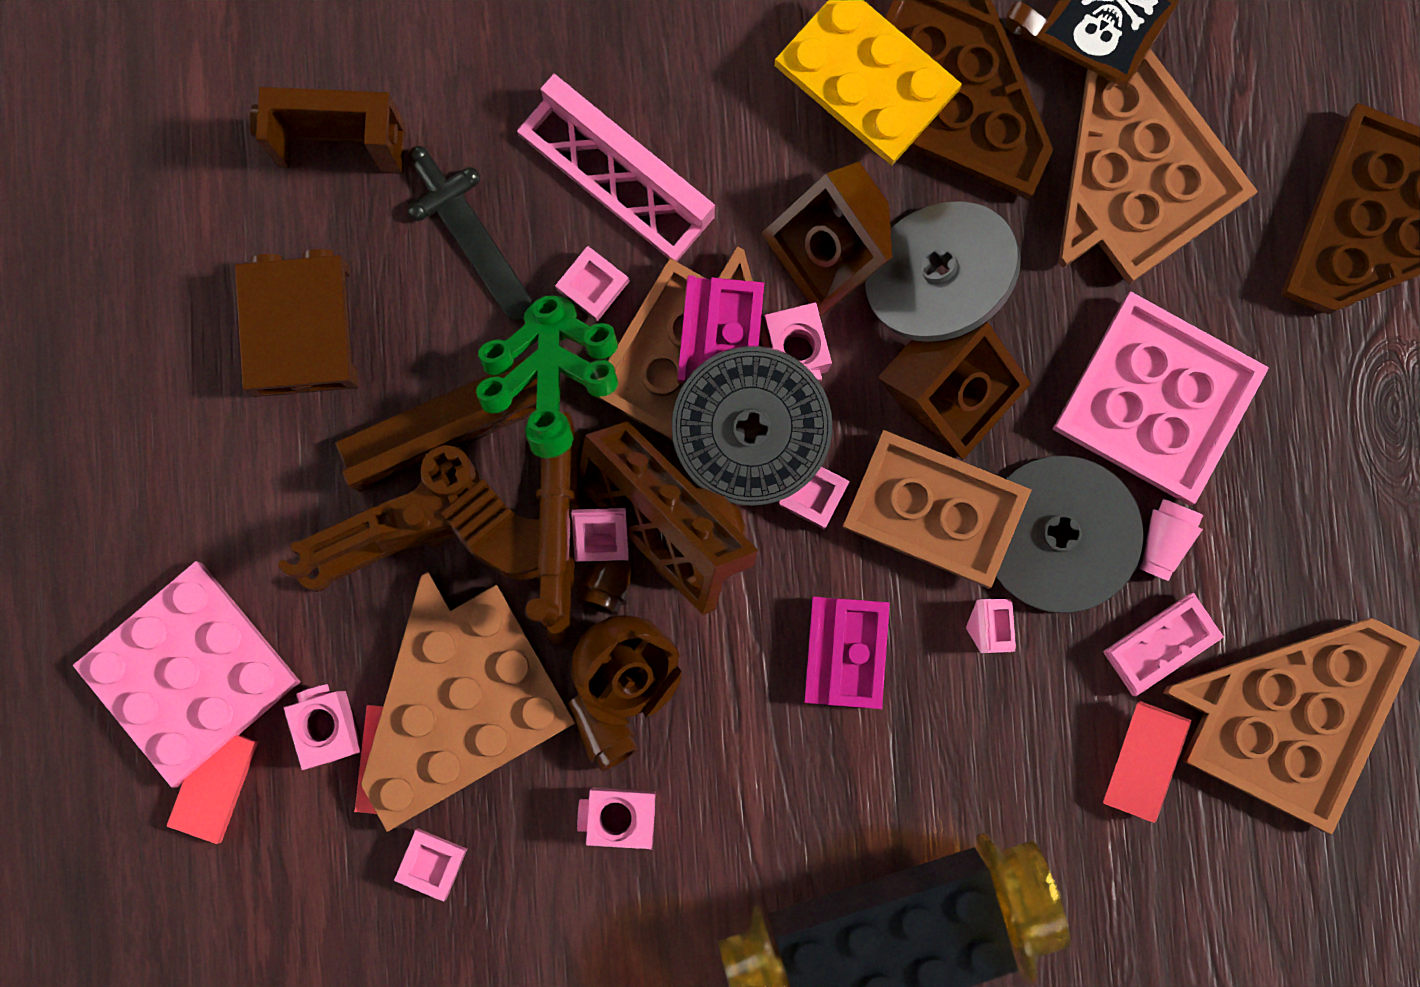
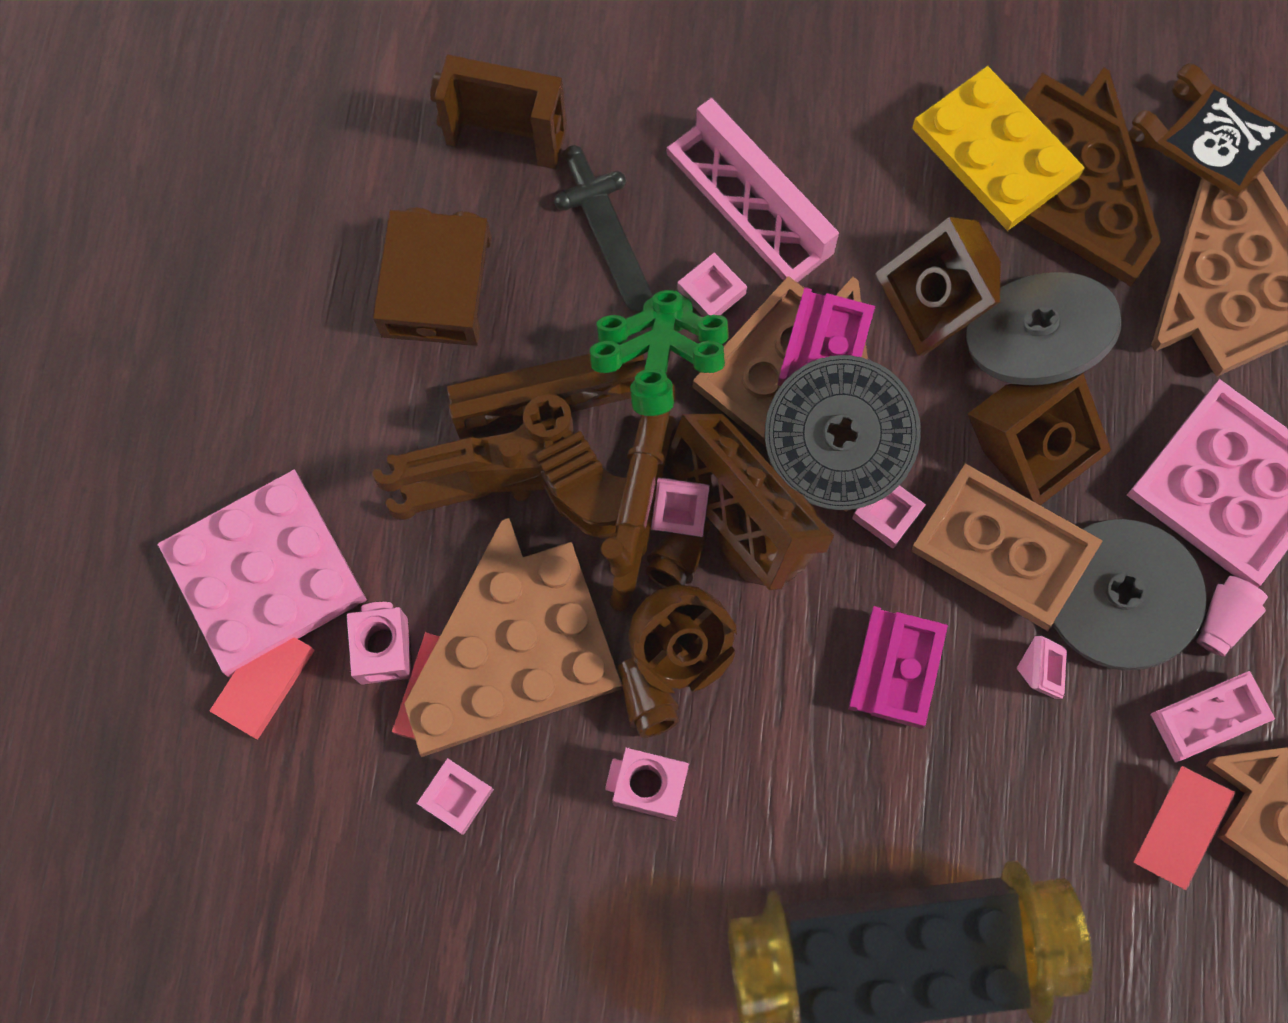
camera: 15 degrees right, 10 degrees down
bright pink brick [764,302,832,382] -> none

